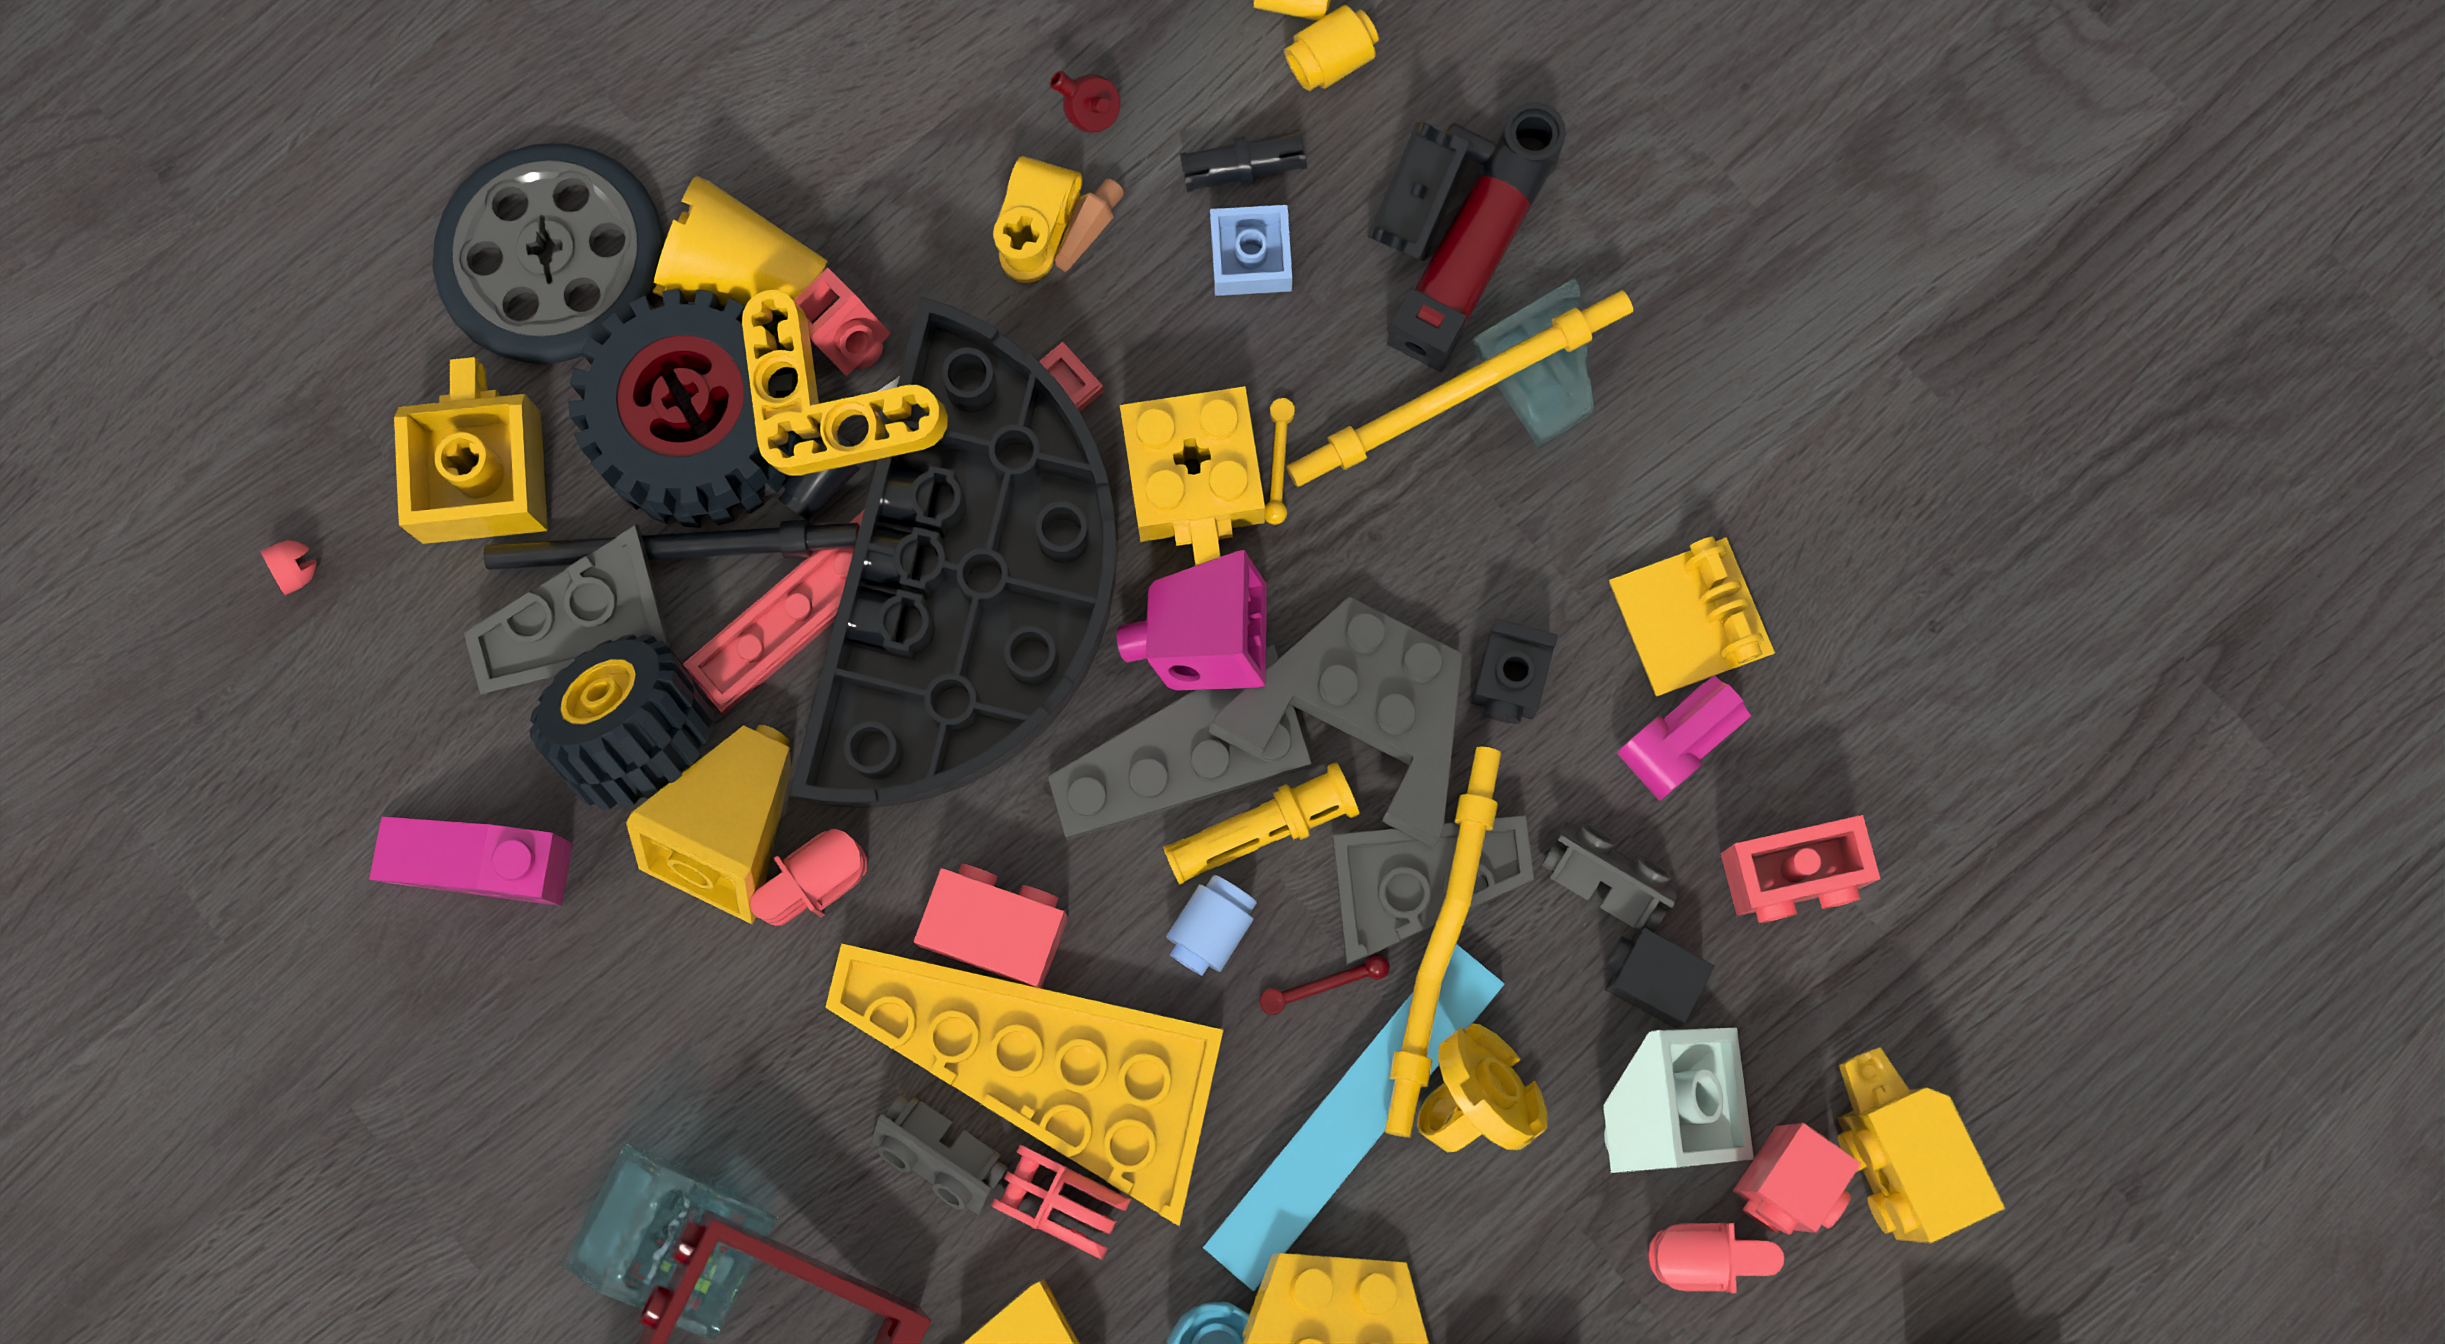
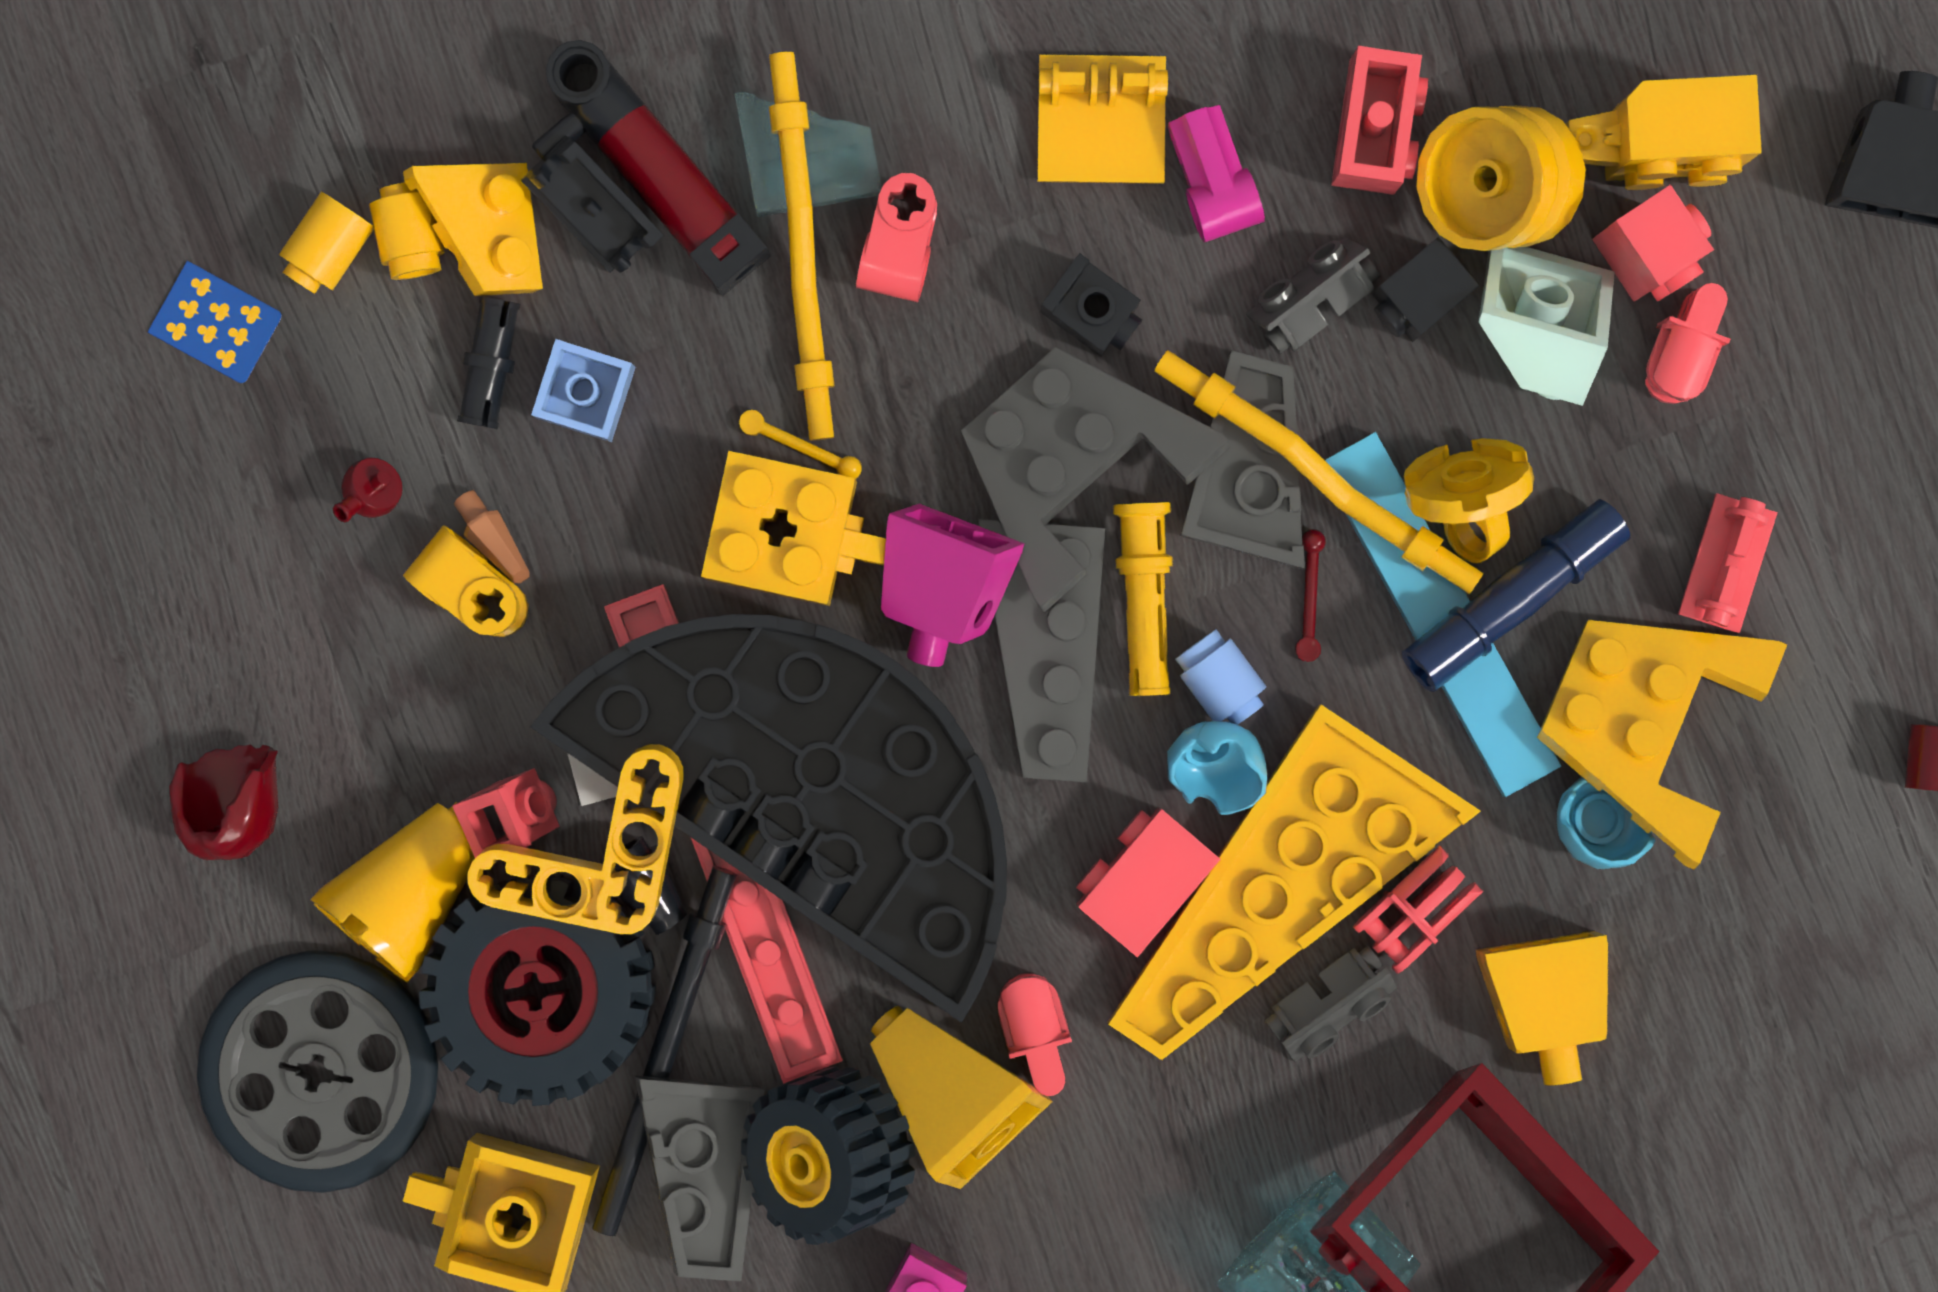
camera: 70 degrees left, 10 degrees up
none -> dark red hair [169,744,279,860]
none -> yellow wing [403,163,543,296]
none -> coral piece [856,173,937,302]
none -> medium azure hair [1167,721,1267,815]
none -> dark blue piece [1402,499,1630,692]
none -> yellow wheel [1416,105,1586,251]

